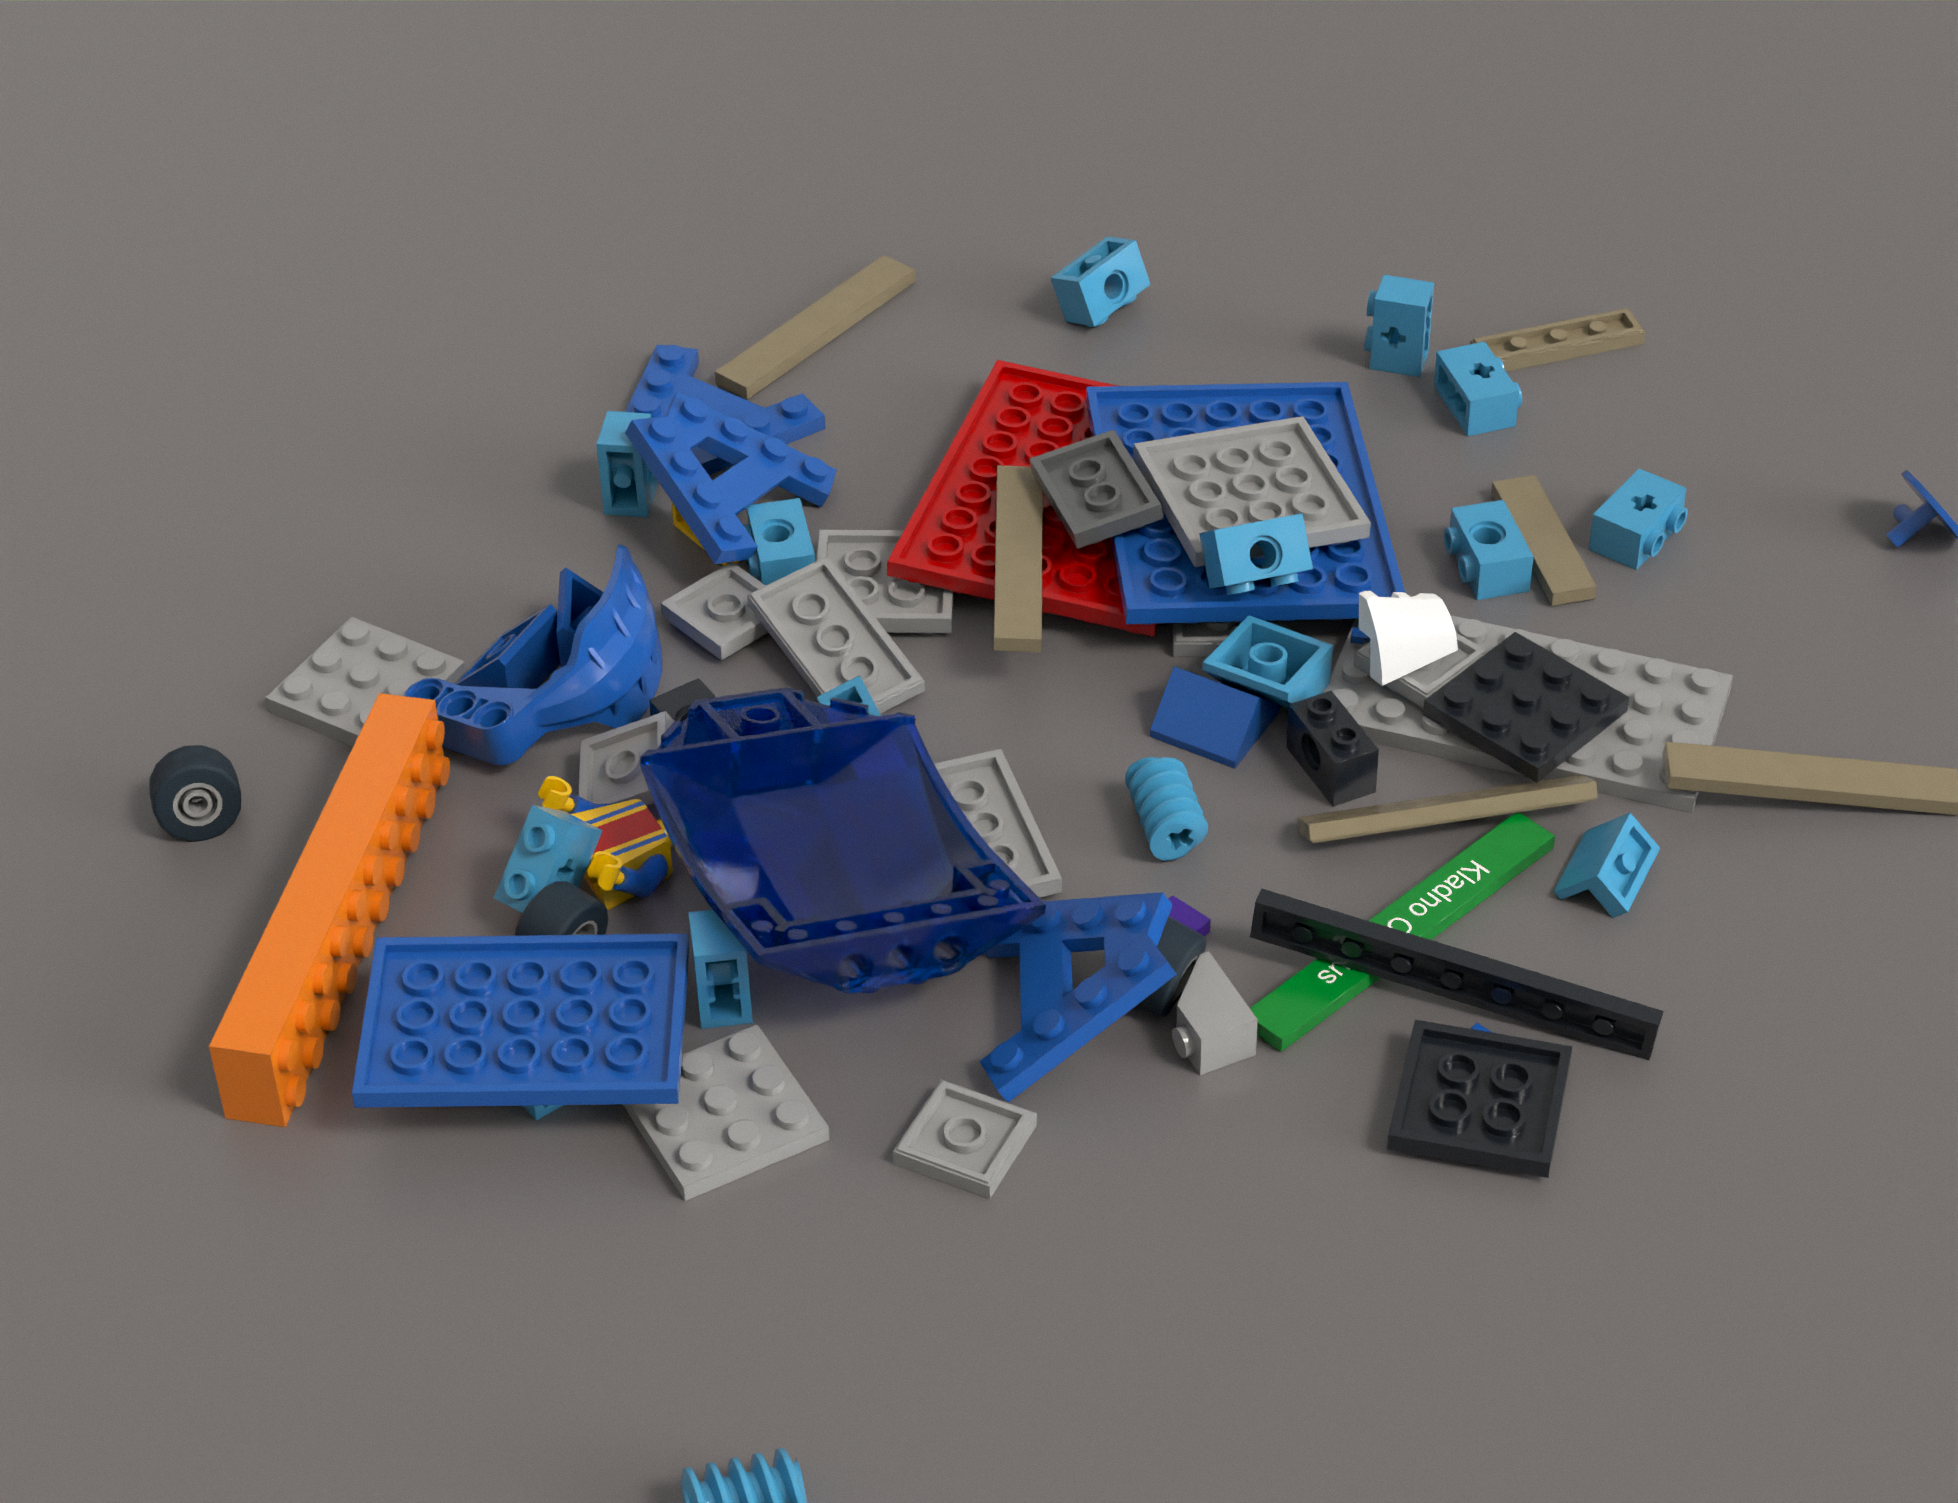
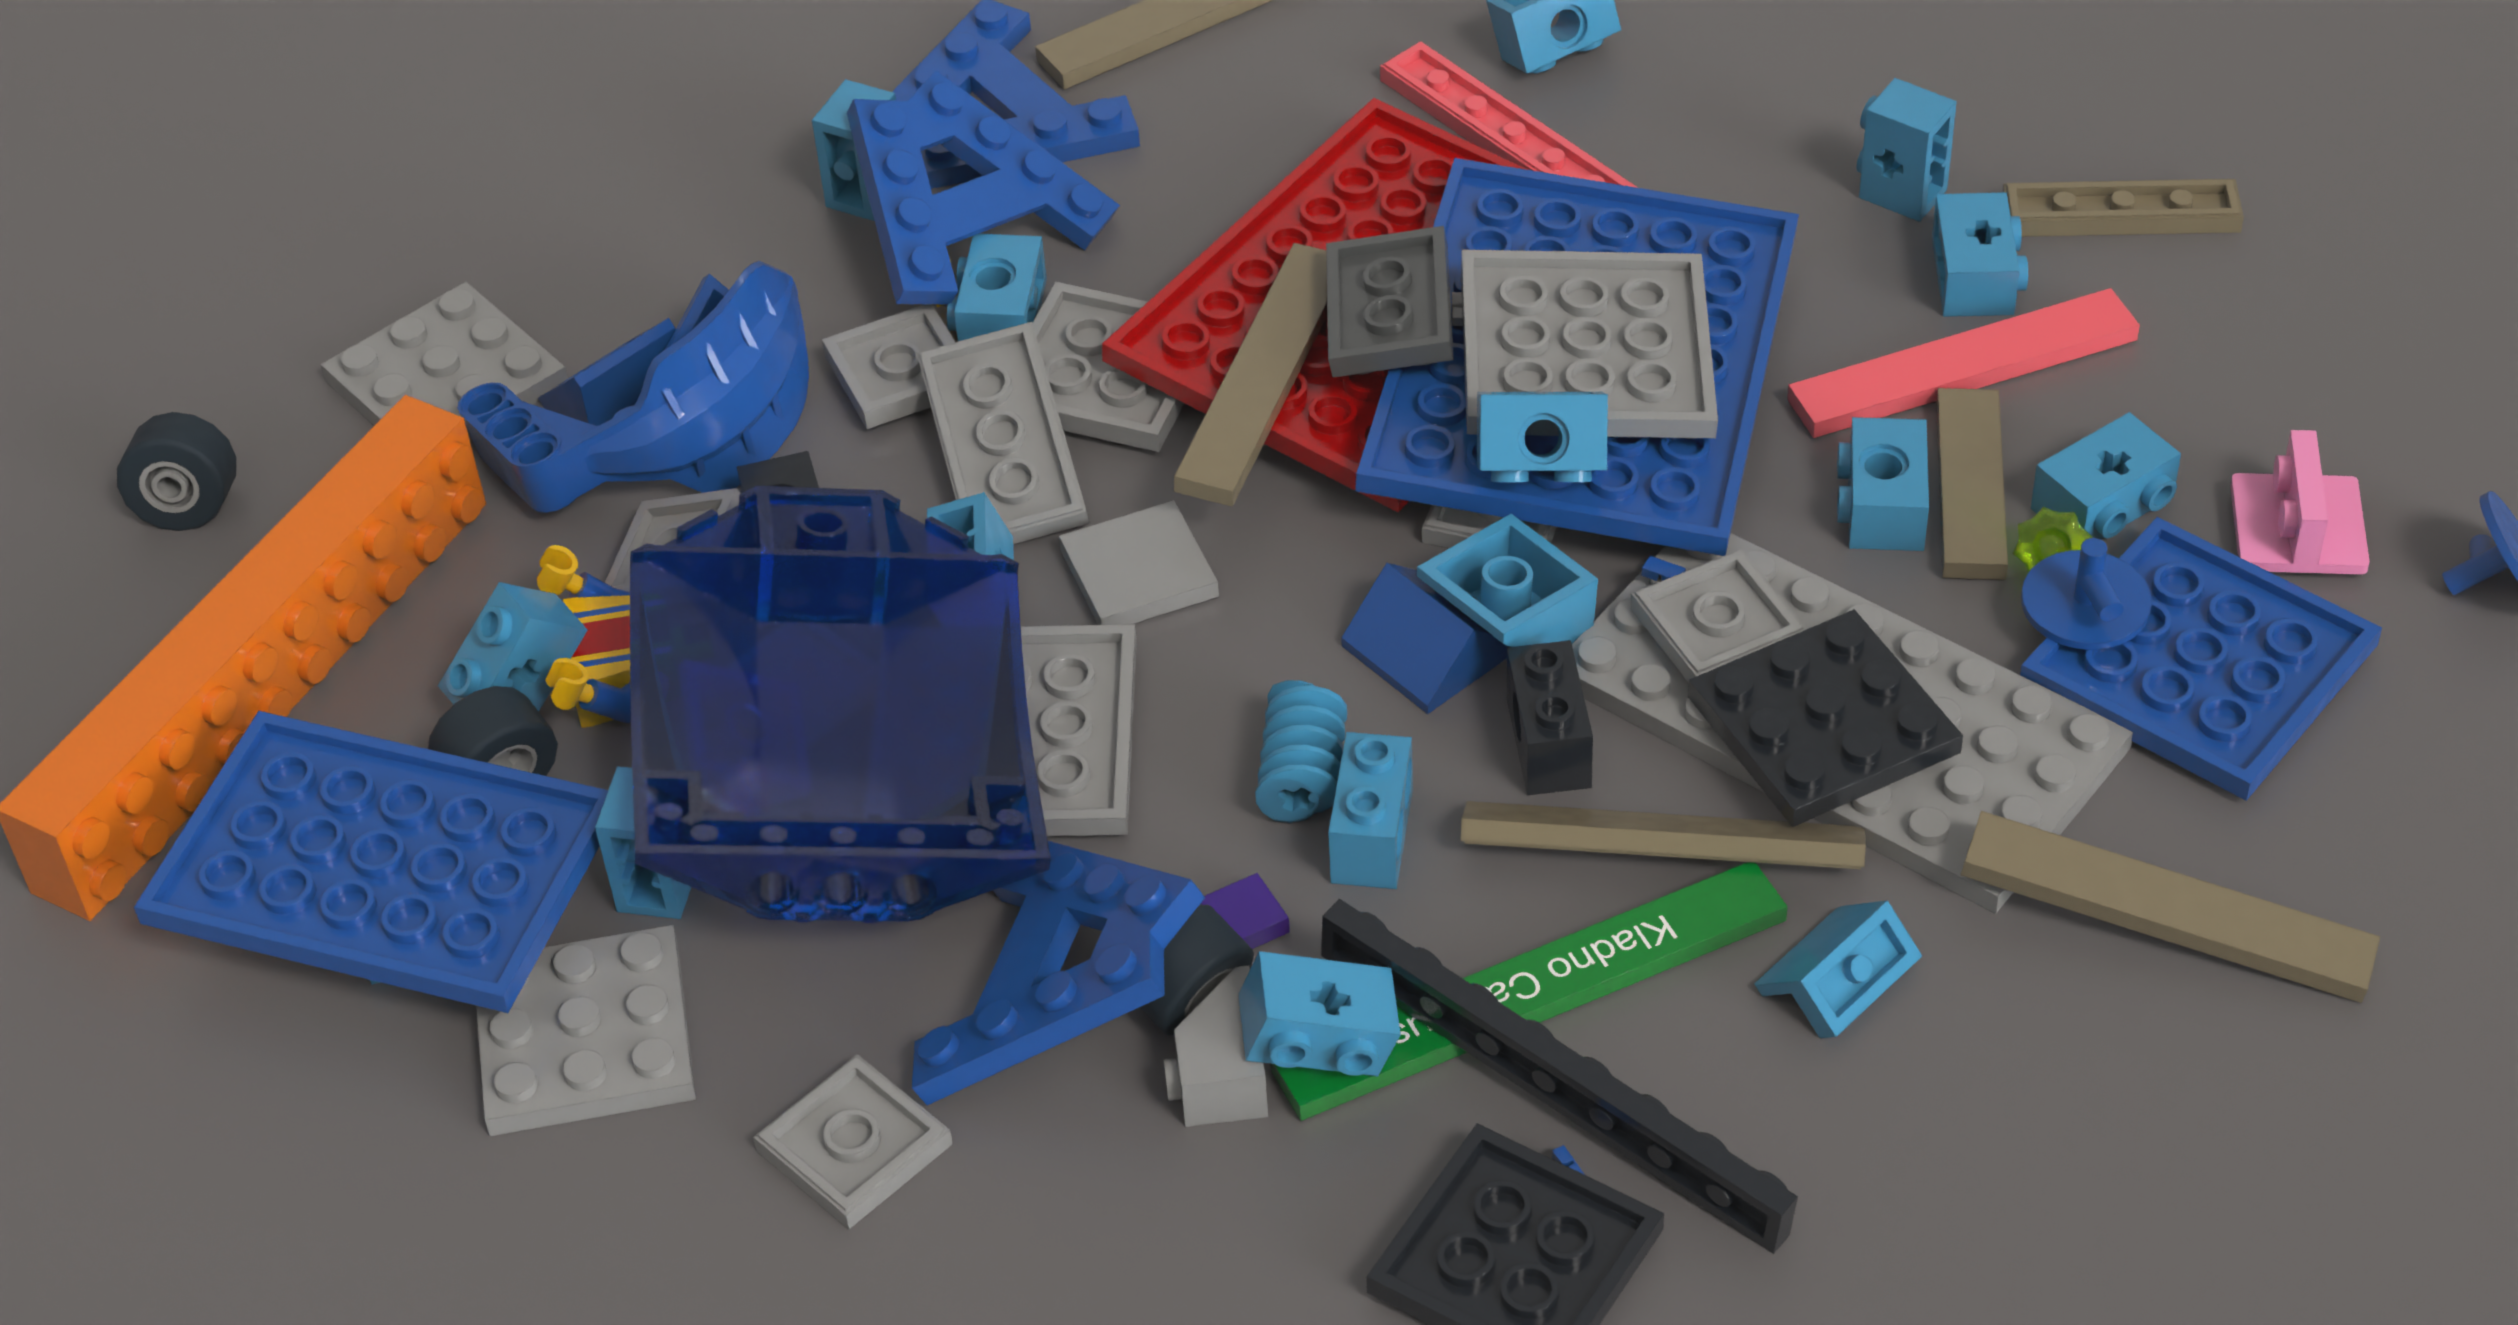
camera: 20 degrees right, 5 degrees up
white slope [1359,591,1458,686] -> none
none -> light grey tile [1059,500,1219,625]
none -> dark azure brick [1238,951,1401,1076]
none -> dark azure brick [1328,732,1413,889]
none -> coral tile [1380,41,1638,188]
none -> coral tile [1787,288,2140,439]
none -> clear neon green piece [2013,506,2093,573]
none -> blue plate [2020,517,2382,801]
none -> blue shield [2021,538,2152,650]
none -> bright pink bracket [2230,430,2370,575]

